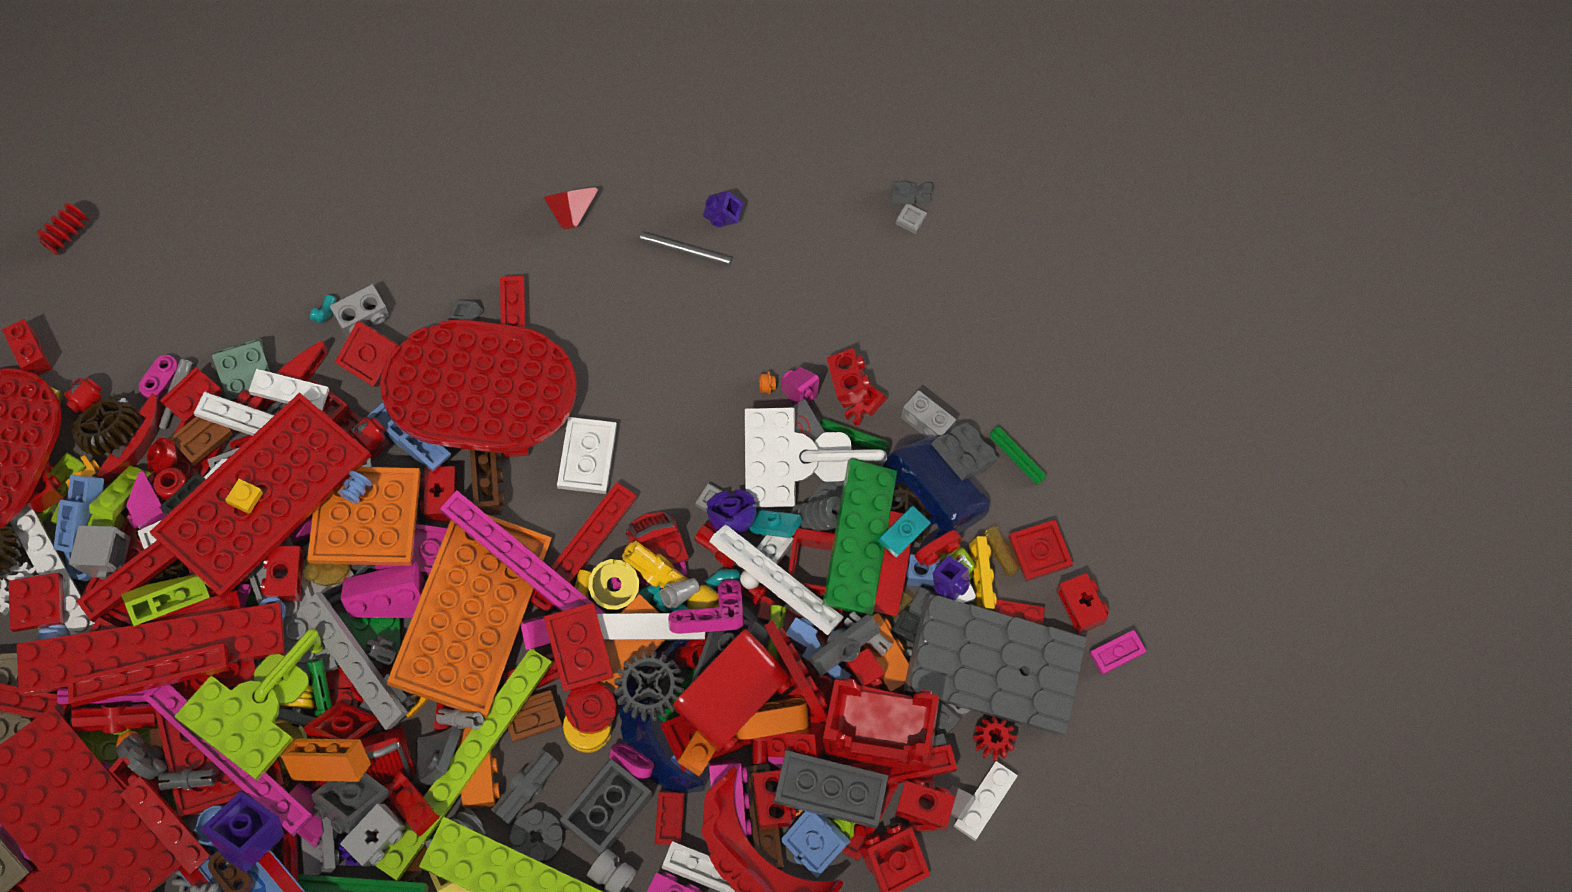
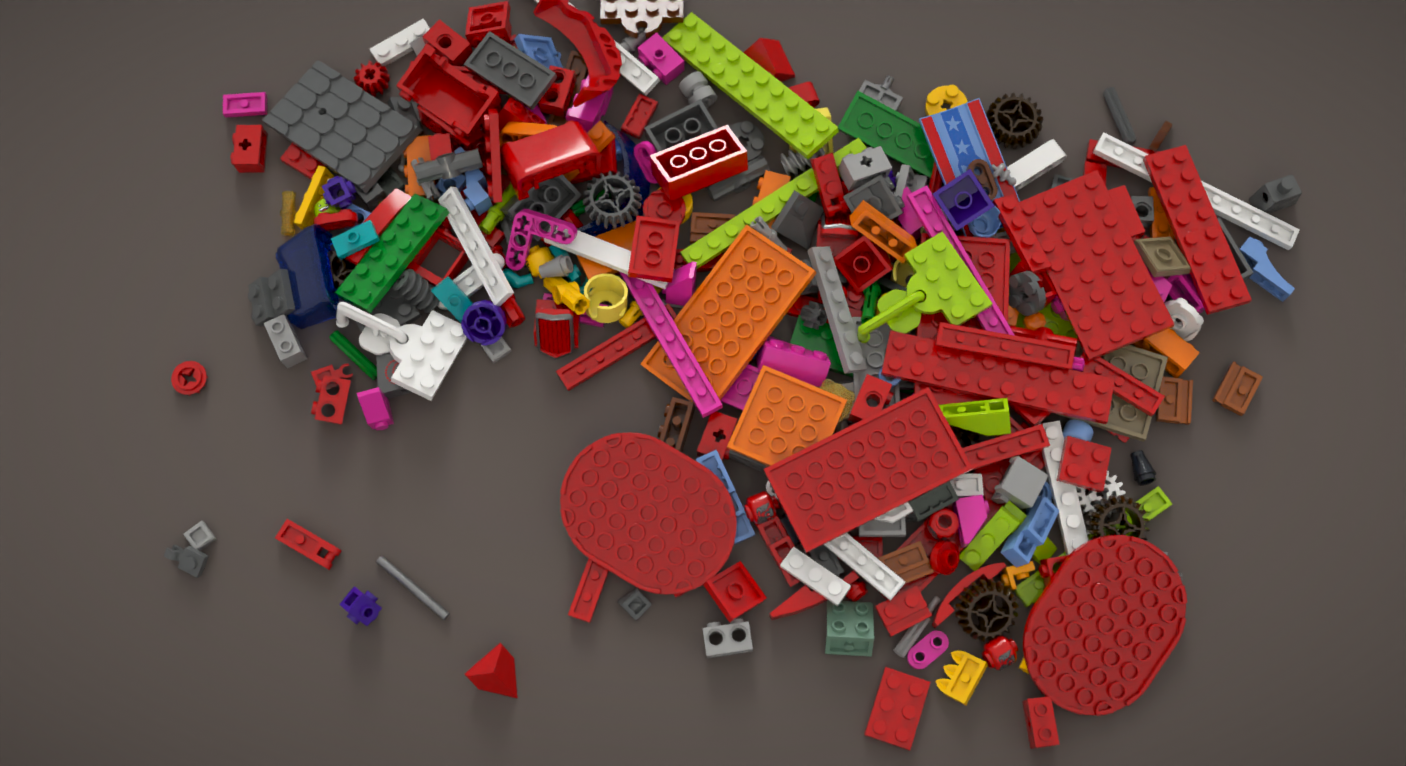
camera: 150 degrees left, 5 degrees up
dark grey pin [158,768,217,790] -> none
yellow plate [225,479,263,514] -> none
teal arm [310,295,337,324] -> none
medium blue bush [338,471,372,504] -> none
white plate [557,417,617,494] -> none
orange plate [759,371,776,395] -> none
green axle [989,426,1047,485] -> none
red plate [1008,520,1073,582] -> none
none -> red gear [171,361,208,396]
none -> red plate [275,519,342,570]
none -> red brick [650,125,748,201]
none -> red plate [864,667,930,751]
none -> yellow plate [936,651,988,706]

